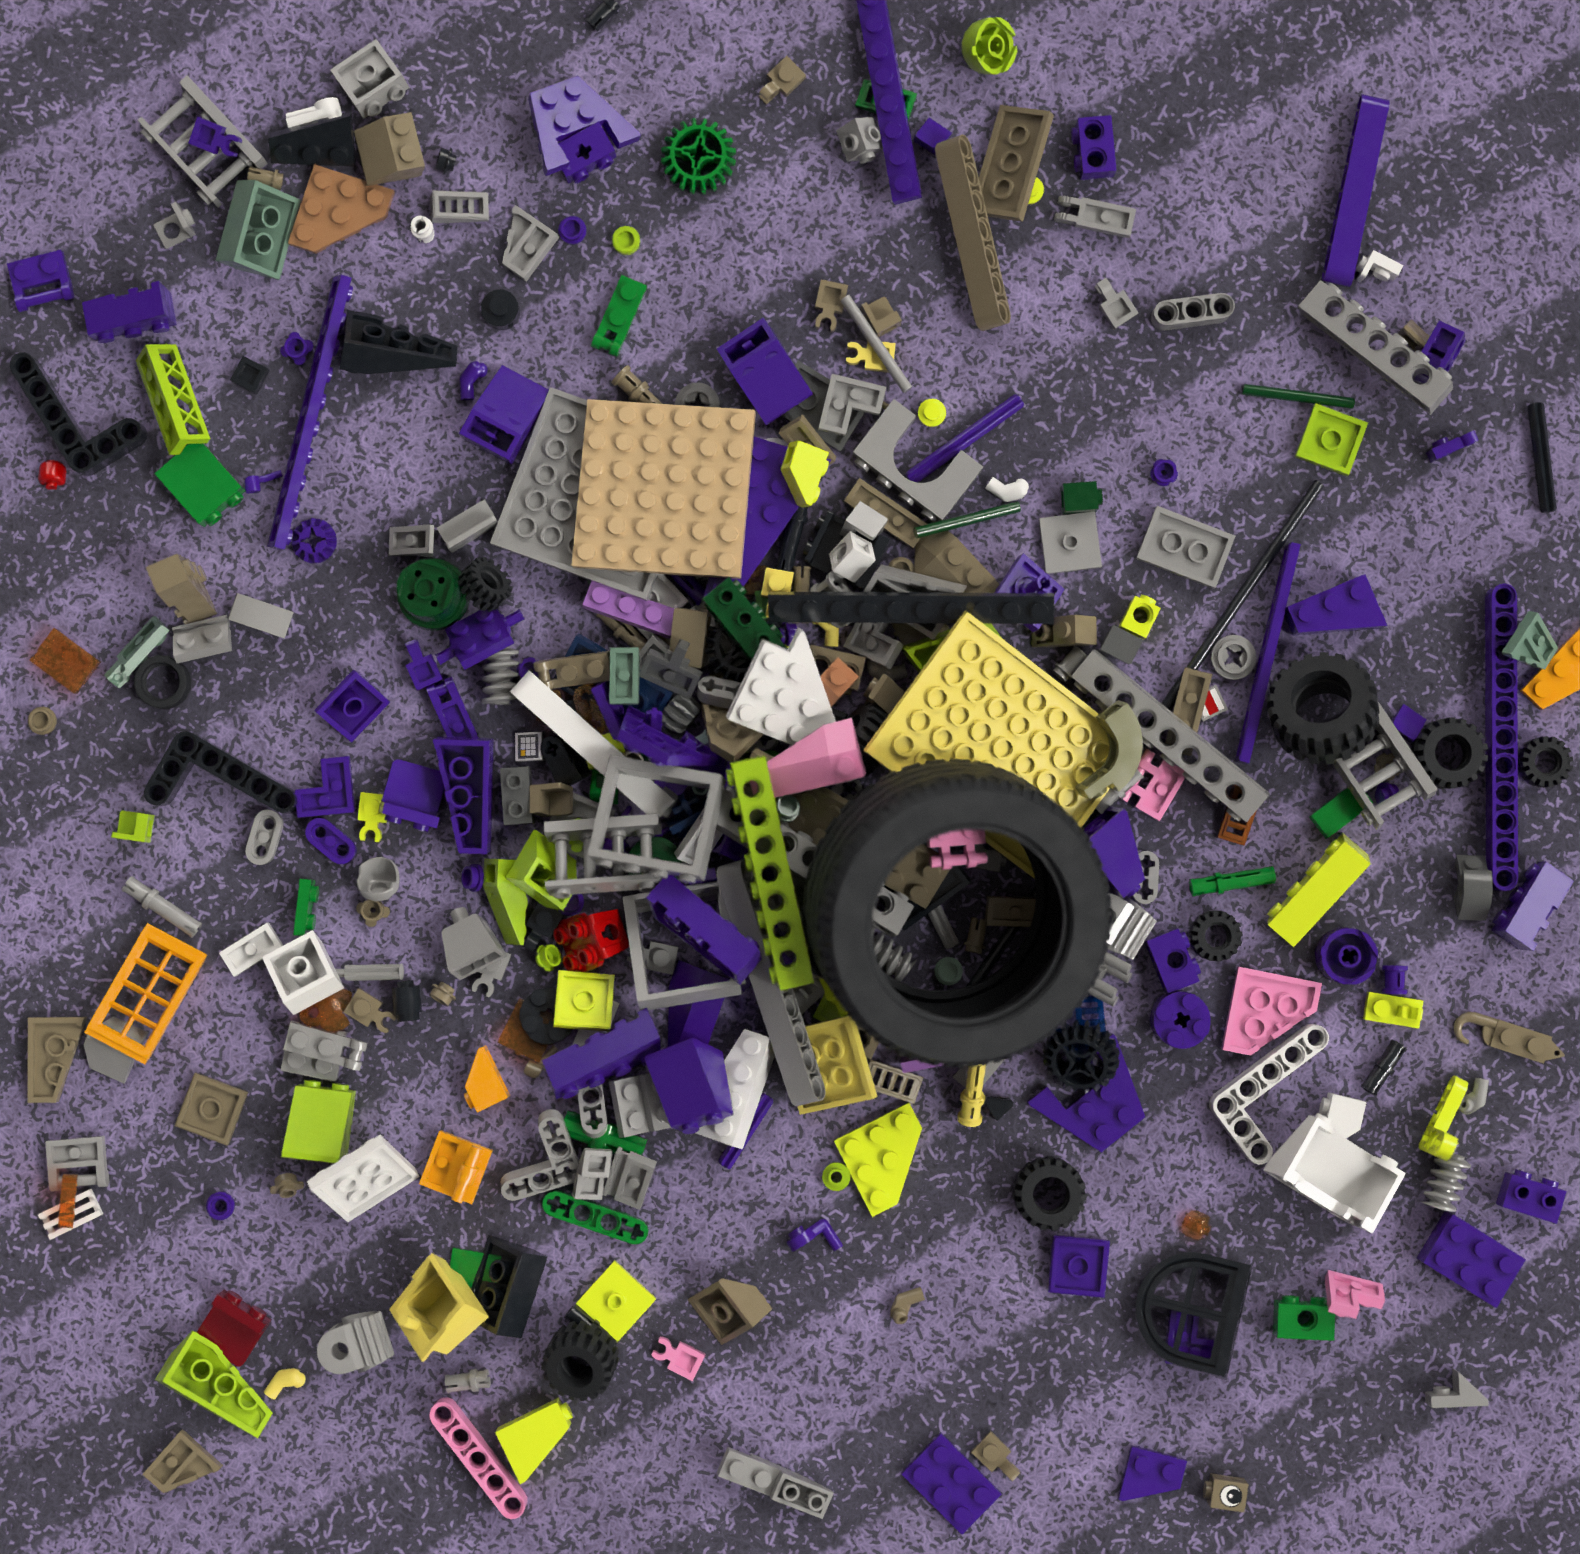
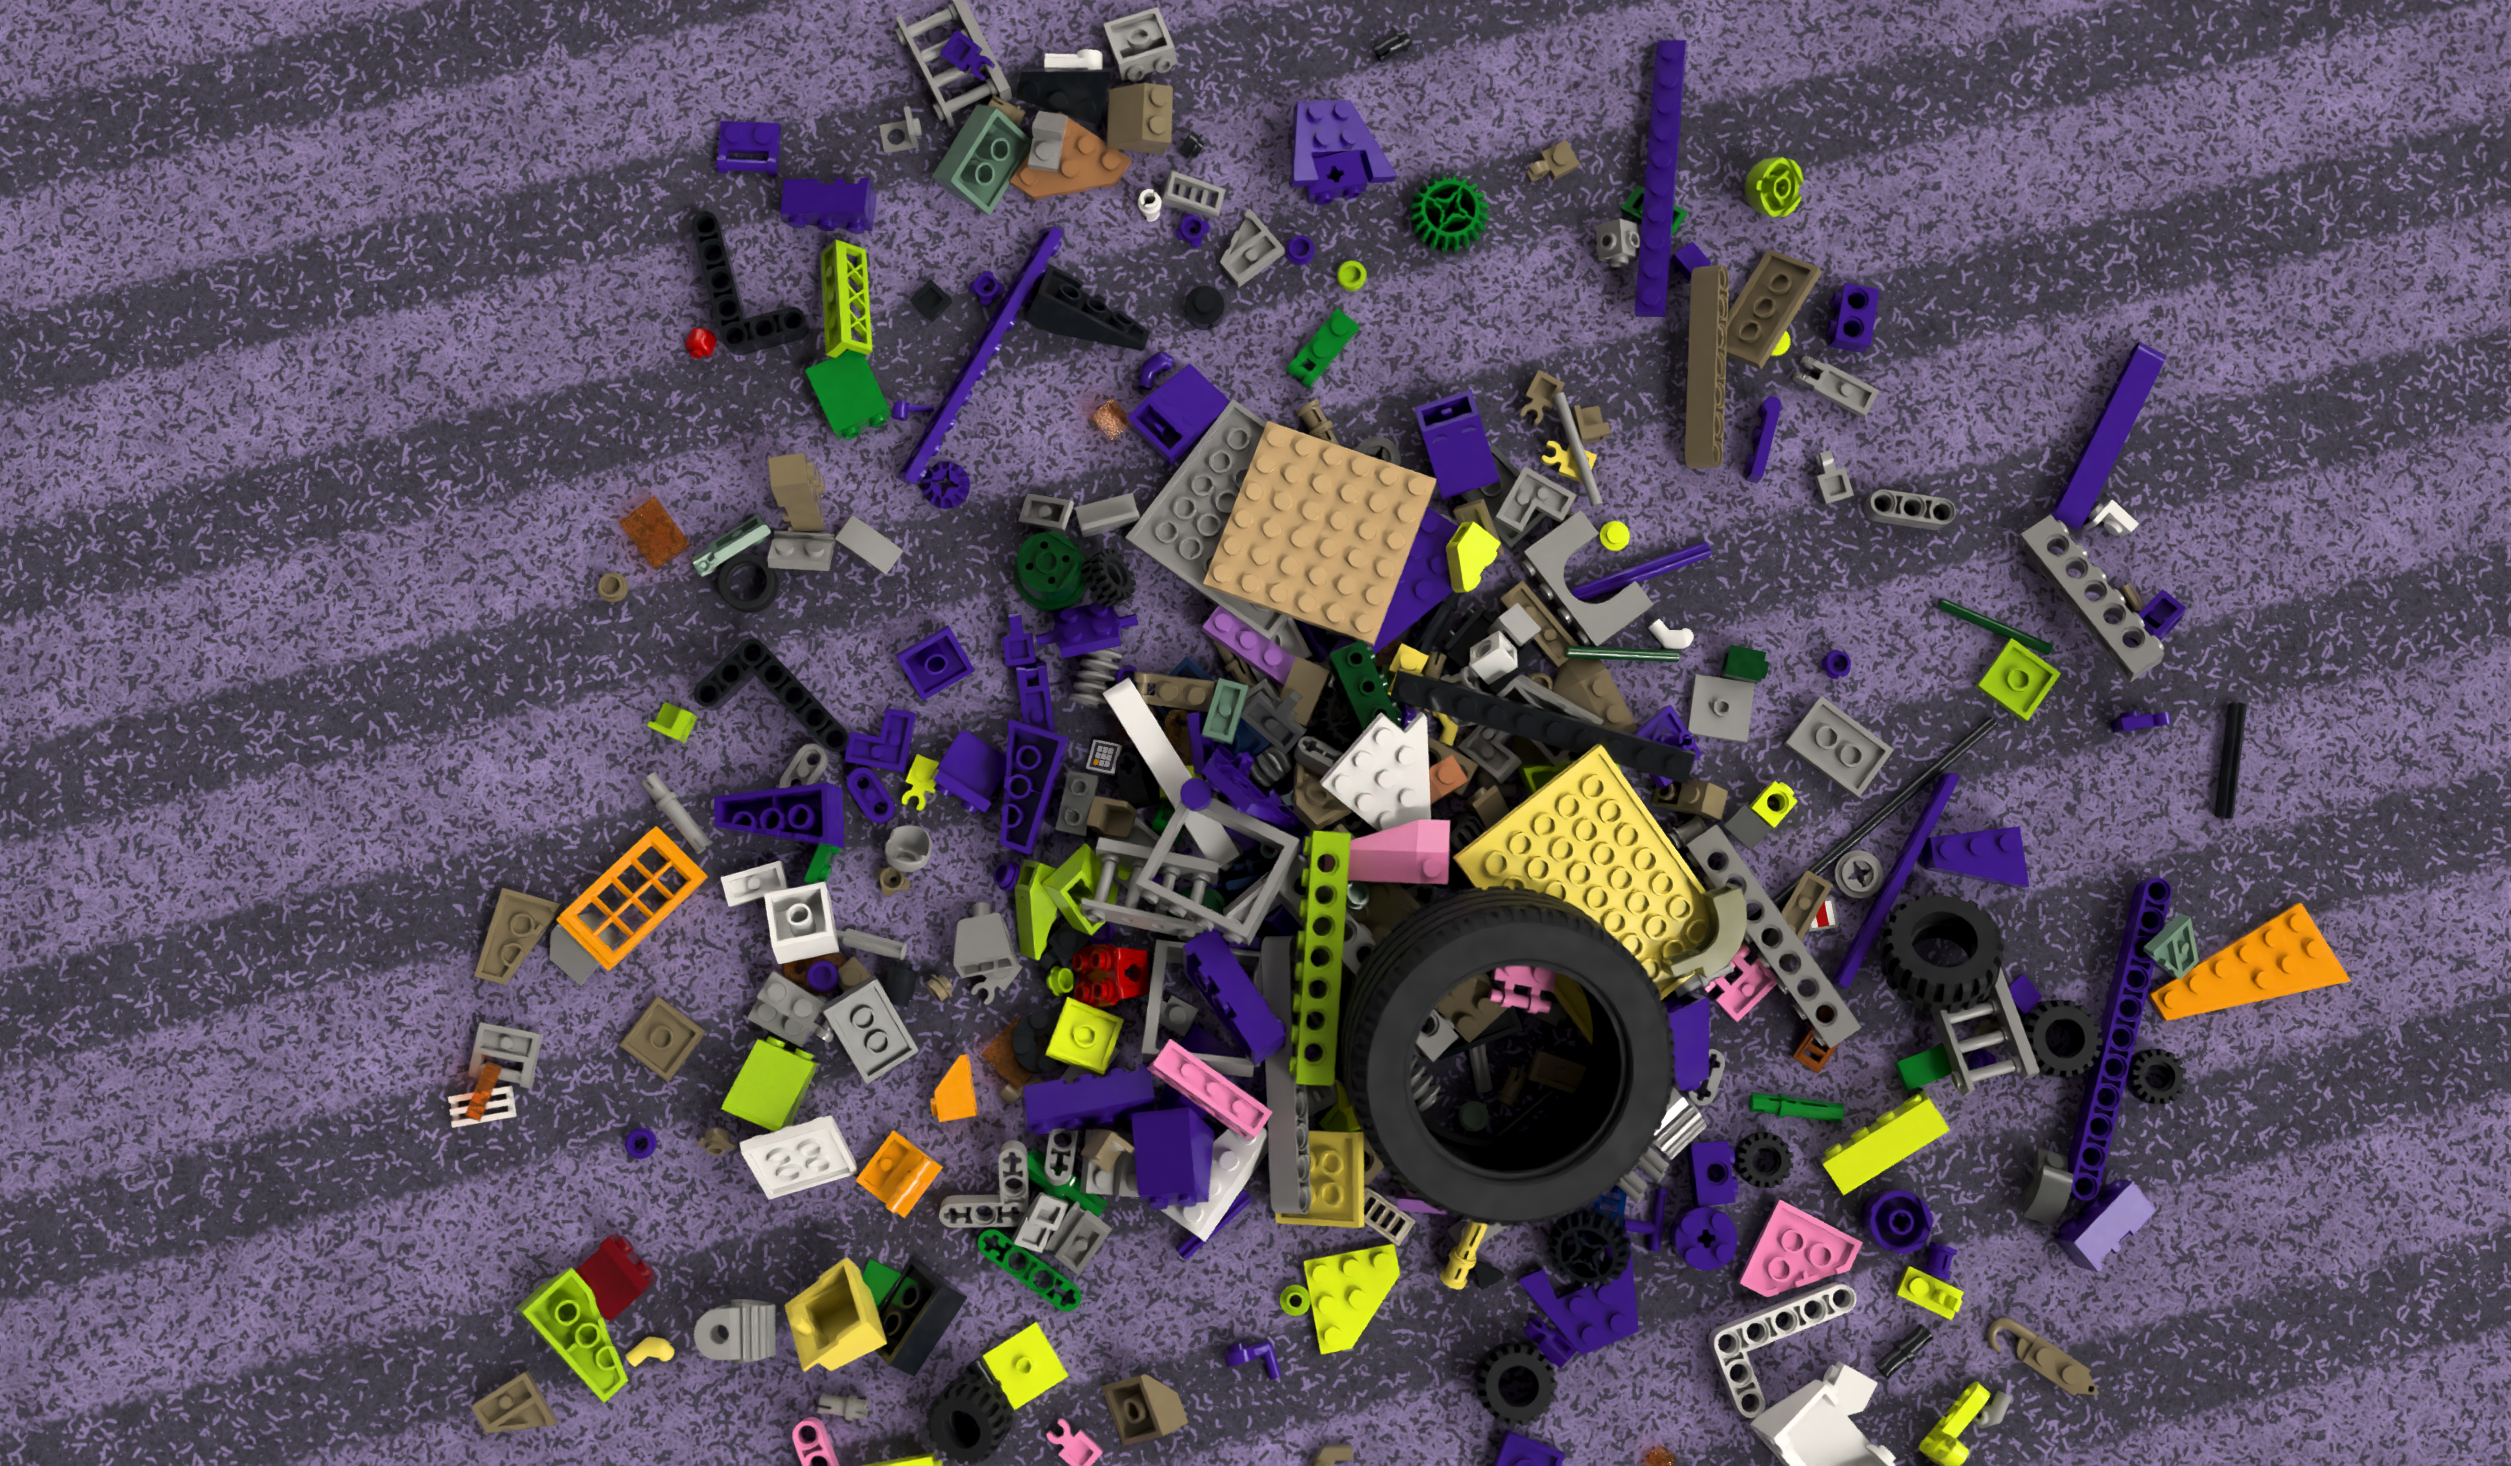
camera: 10 degrees right, 5 degrees down
none -> dark purple wedge [714,783,845,849]
none -> dark purple tile [807,960,839,993]
none -> plate [821,975,919,1084]
none -> light grey slope [1028,111,1068,173]
none -> dark tan panel [1080,1128,1134,1173]
none -> clear orange slope [1091,397,1129,442]
none -> bright pink fence [1147,1039,1272,1141]
none -> dark purple plate [1175,214,1210,248]
none -> dark purple tile [1180,778,1212,811]
none -> dark purple plate [1522,1316,1578,1369]
none -> dark purple piece [1623,1188,1668,1252]
none -> dark purple plate [1743,396,1781,483]

